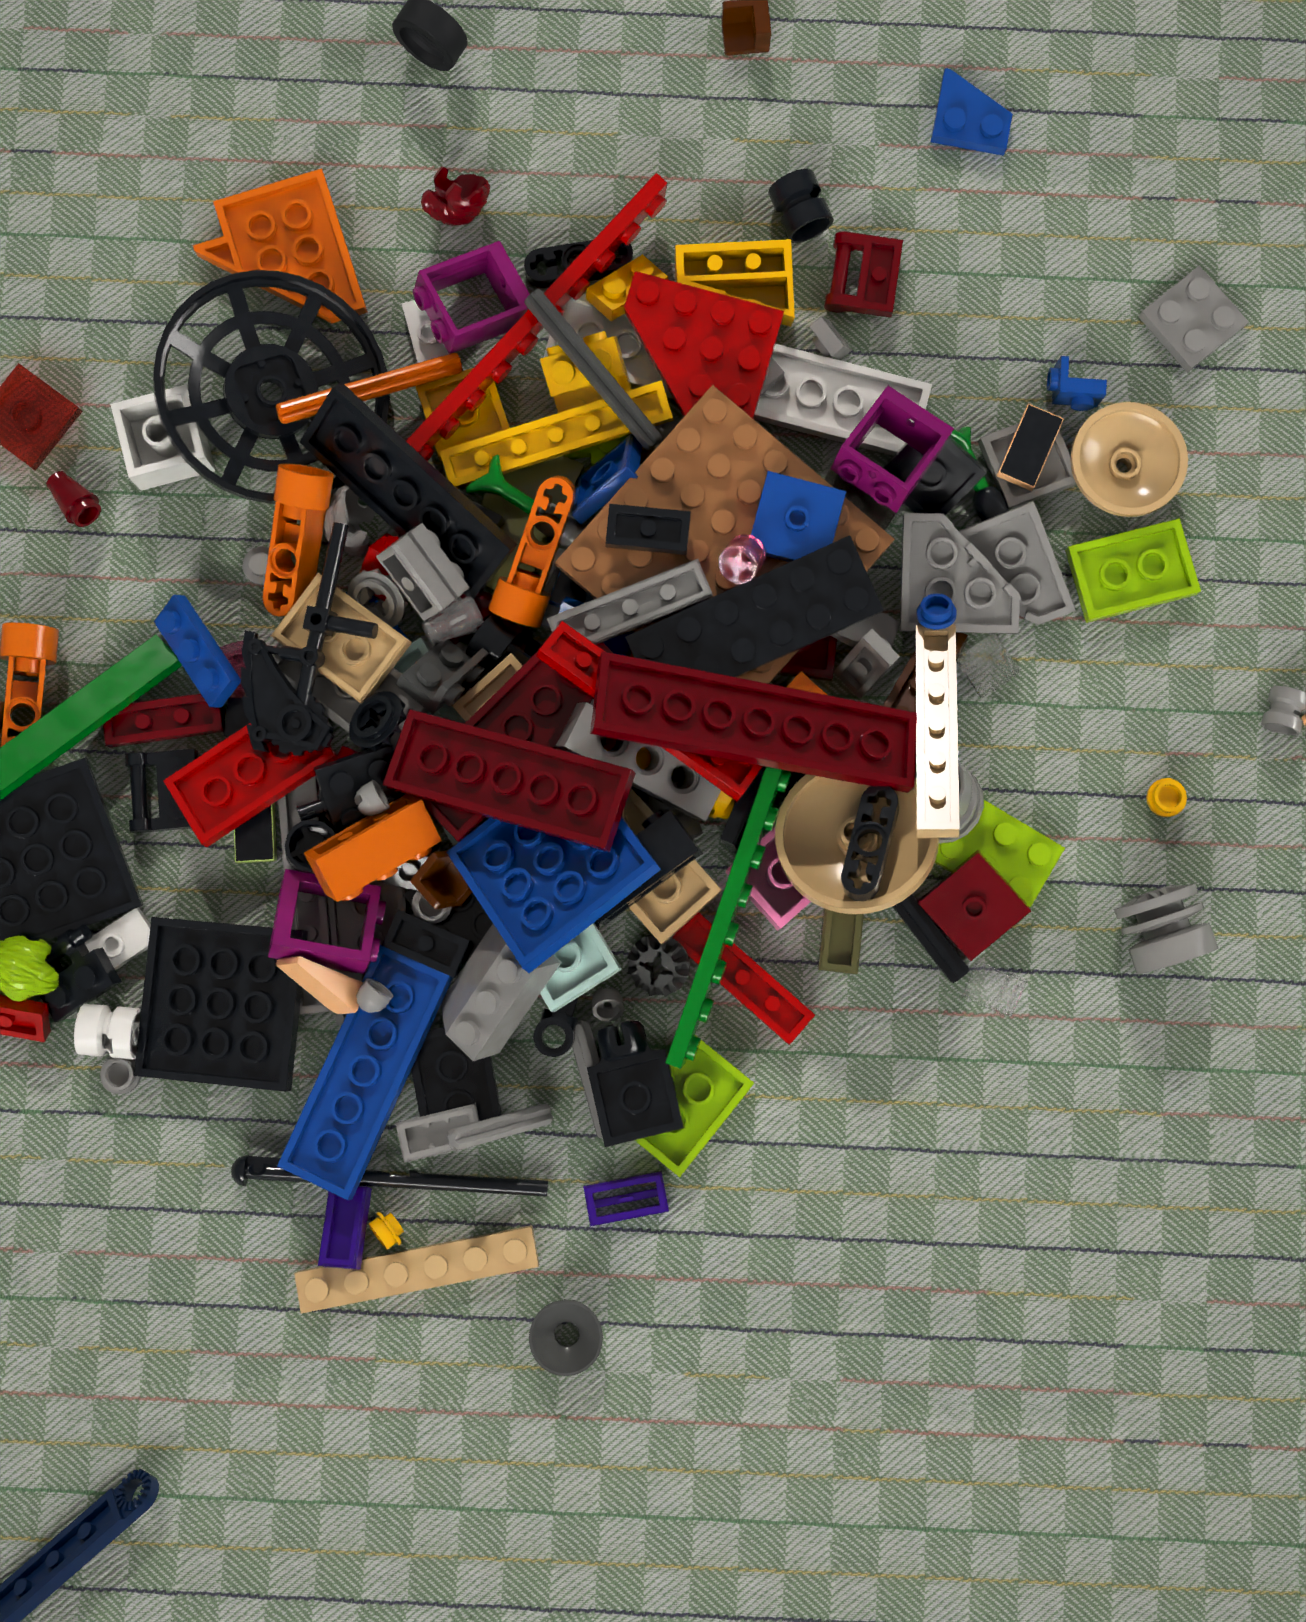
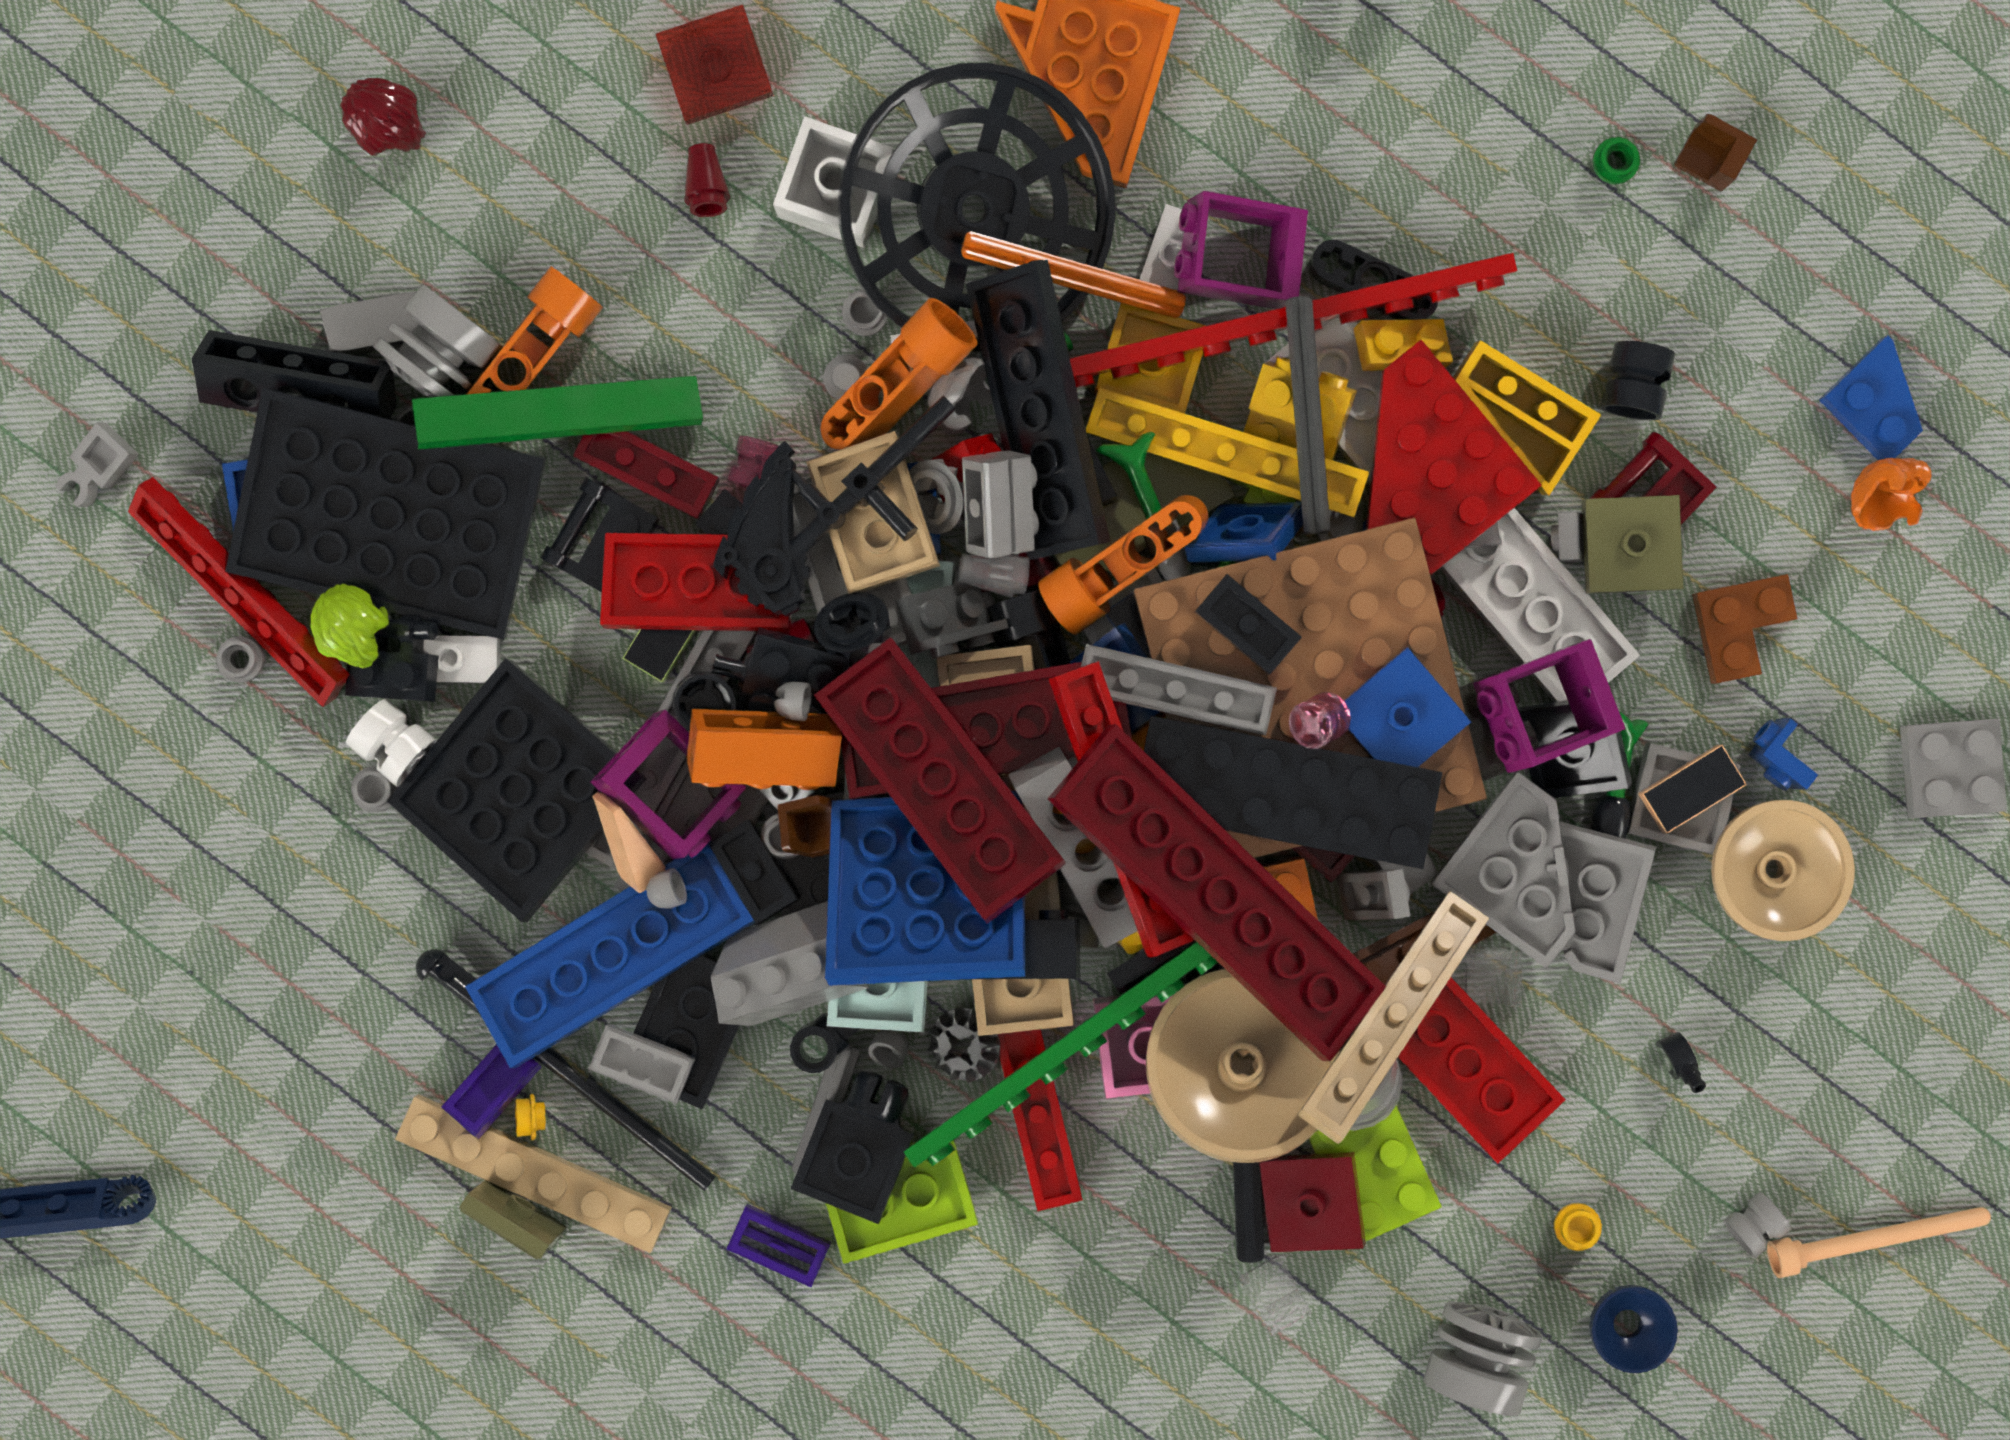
camera: 35 degrees right, 5 degrees up
blue plate [154,595,241,708] -> none
dark red hair [421,166,490,226] -> none
light grey axle [447,1104,553,1151] -> none
dark grey piece [529,1299,603,1376] -> none
olive tile [817,908,864,974] -> none
black beam [841,786,899,901] -> none
blue plate [917,594,957,630] -> none
lime plate [1065,518,1201,623] -> none
none -> olive plate [459,1180,567,1260]
none -> light grey plate [842,289,888,336]
none -> red plate [1398,977,1566,1164]
none -> olive plate [1582,495,1684,594]
none -> dark blue piece [1589,1285,1678,1373]
none -> green plate [1592,137,1640,185]
none -> black piece [1656,1032,1706,1093]
none -> dark orange plate [1692,574,1798,684]
none -> orange hair [1851,458,1932,531]

